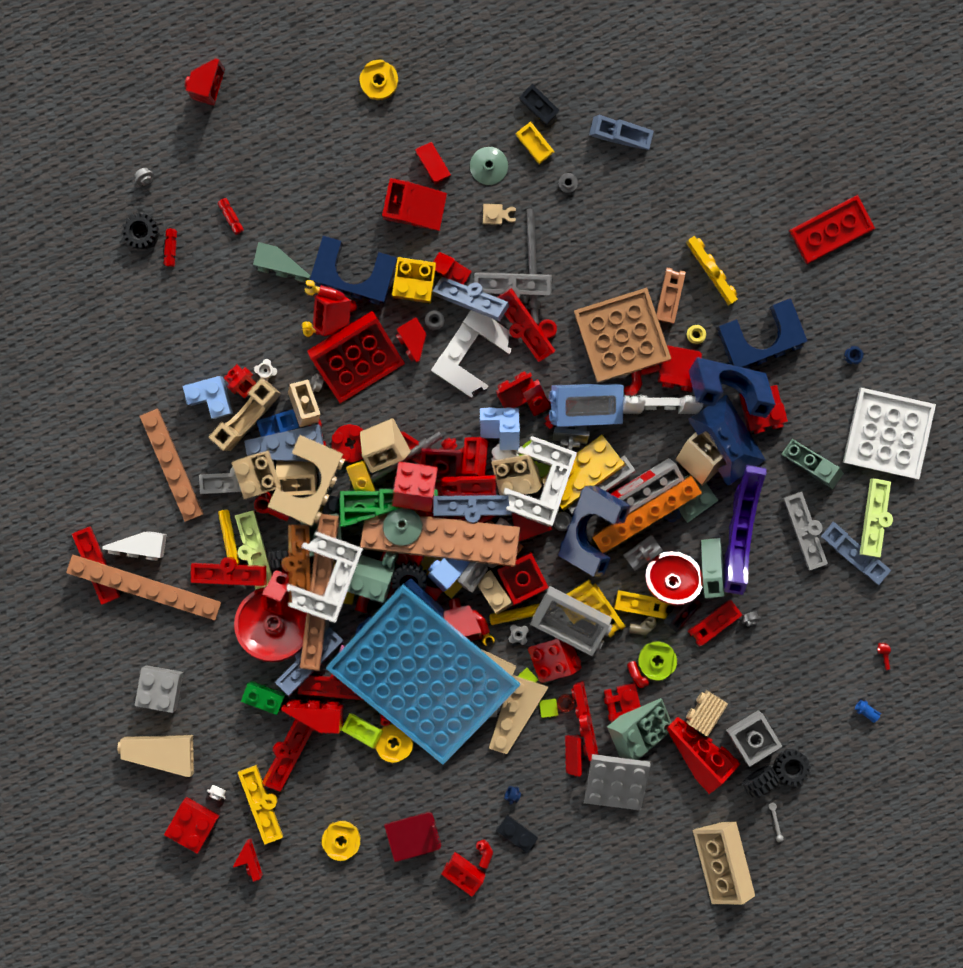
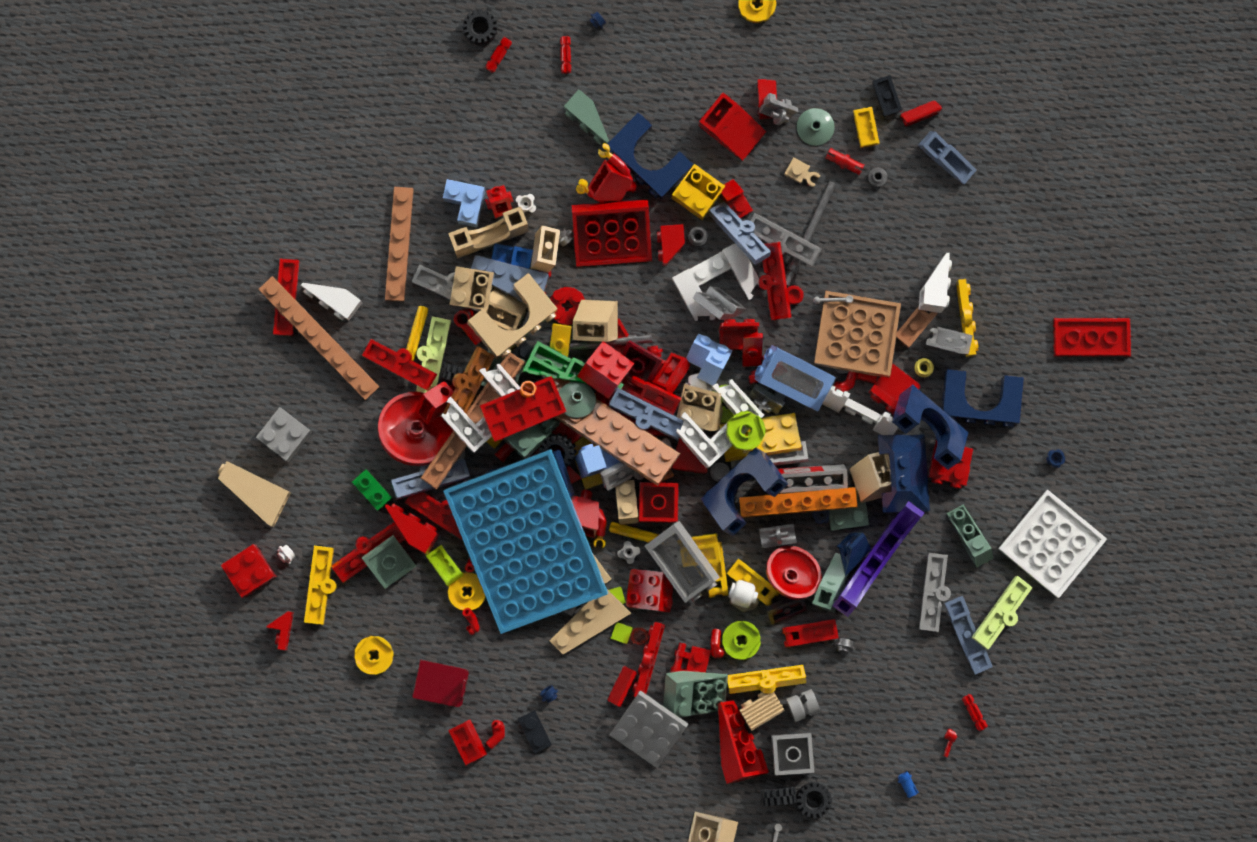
camera: 25 degrees right, 5 degrees down
none -> sand green plate [362,535,416,588]
none -> red arm [462,608,480,635]
none -> red plate [479,376,567,442]
none -> orange hinge [520,381,536,398]
none -> dark blue plate [590,12,606,29]
none -> flat silver slope [693,286,746,320]
none -> lime plate [726,411,765,450]
none -> yellow hinge [727,665,806,694]
none -> white head [728,580,758,608]
none -> flat silver hips [759,93,798,125]
none -> light grey wheel [786,689,821,722]
none -> light grey hinge [813,295,853,304]
none -> red pin [825,148,865,176]
none -> dark blue slope [837,533,871,576]
none -> red slope [901,101,942,127]
none -> white slope [919,253,952,313]
none -> light grey hinge [926,327,973,354]
none -> red axle [962,694,988,731]

